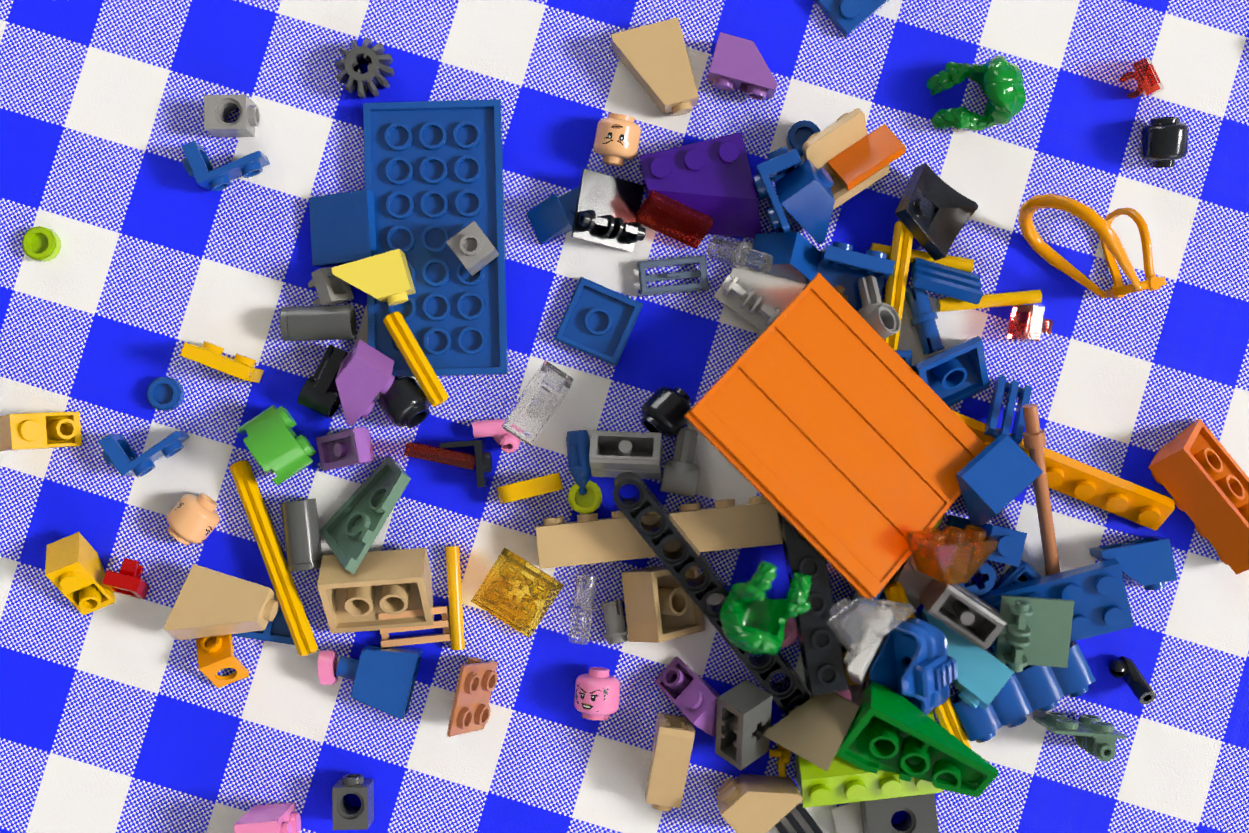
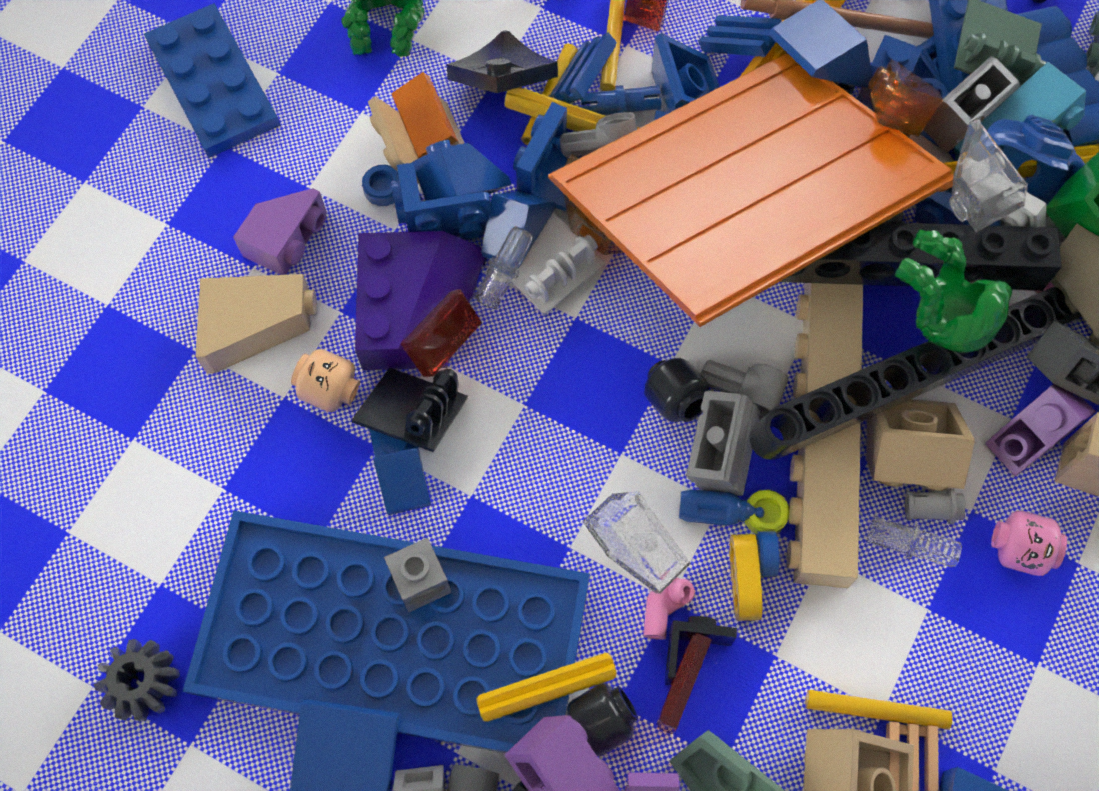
camera: 70 degrees left, 20 degrees down
light yellow slope [331,249,416,306] -> none
nougat hinge [446,657,498,737] -> none
clear yellow tile [471,548,564,638] -> none
blue tile [554,277,643,367] -> none
sand blue tile [638,255,709,297] -> none
none -> blue tile [755,531,780,577]

